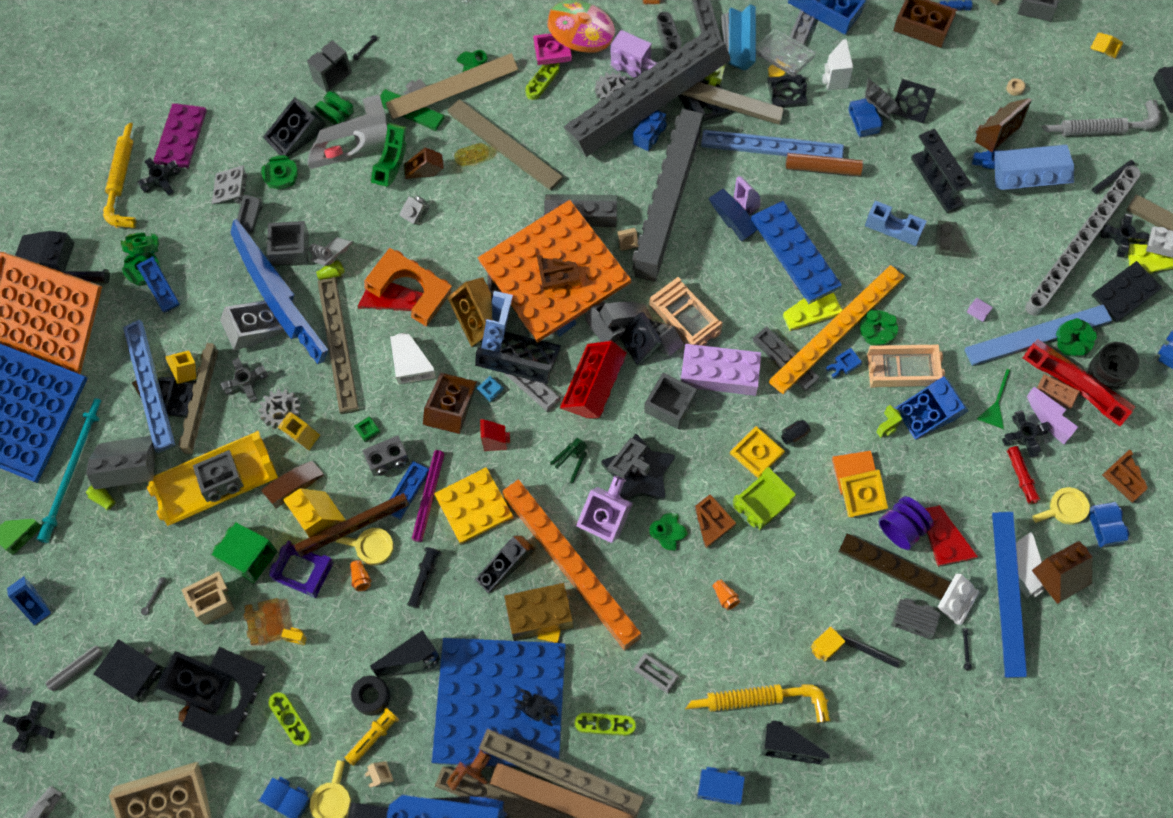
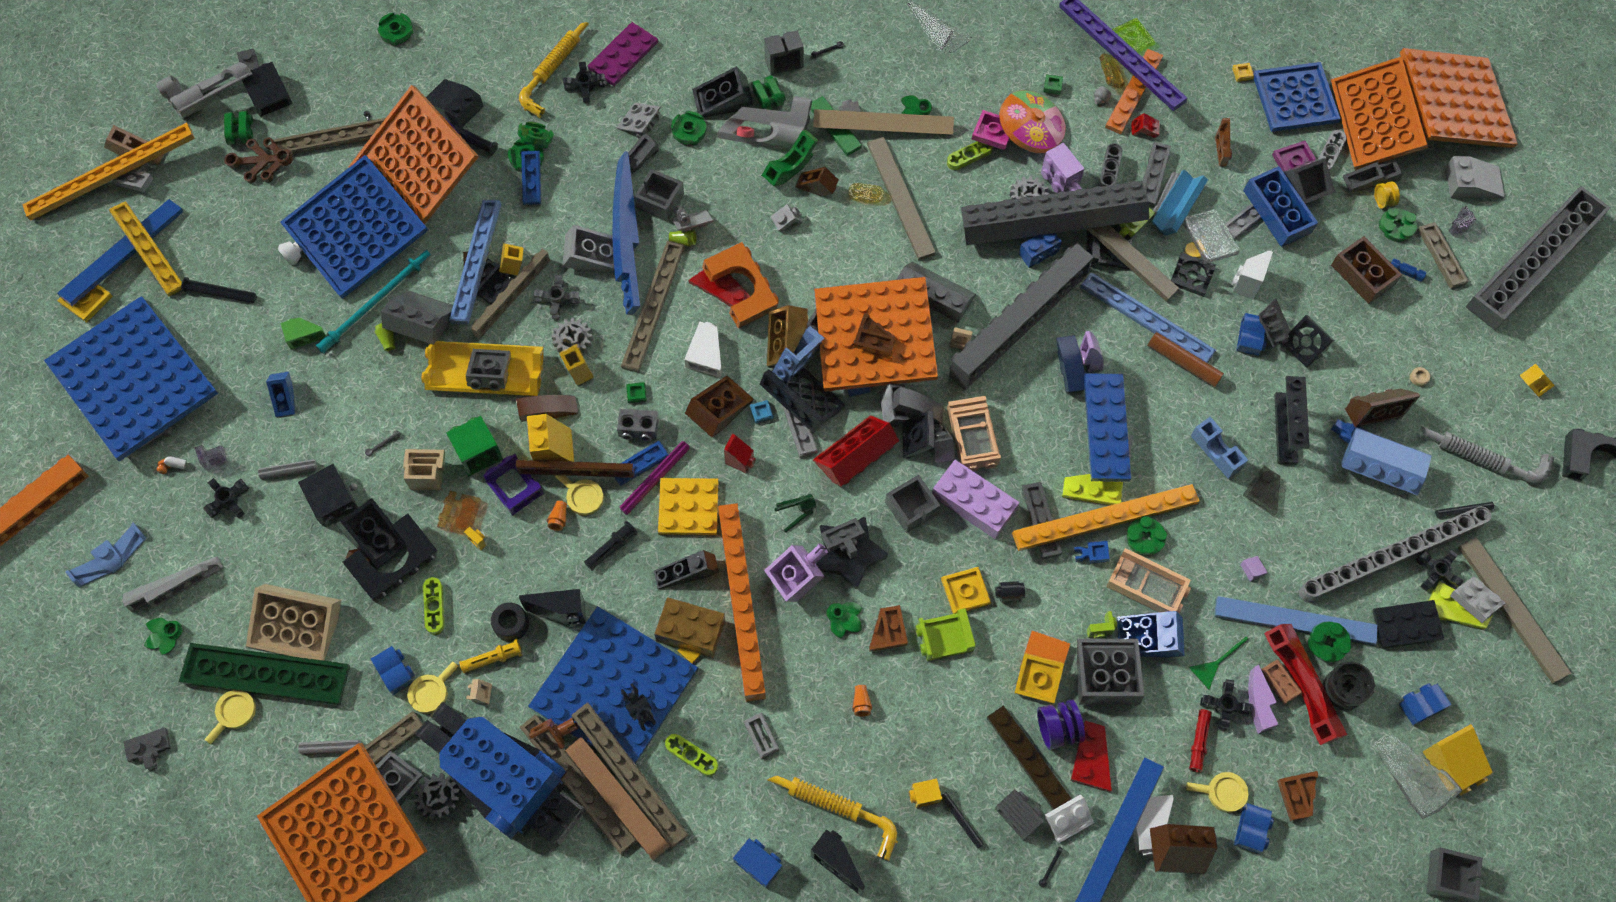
camera: 25 degrees right, 0 degrees up
none -> dark grey slope [1077,639,1144,705]

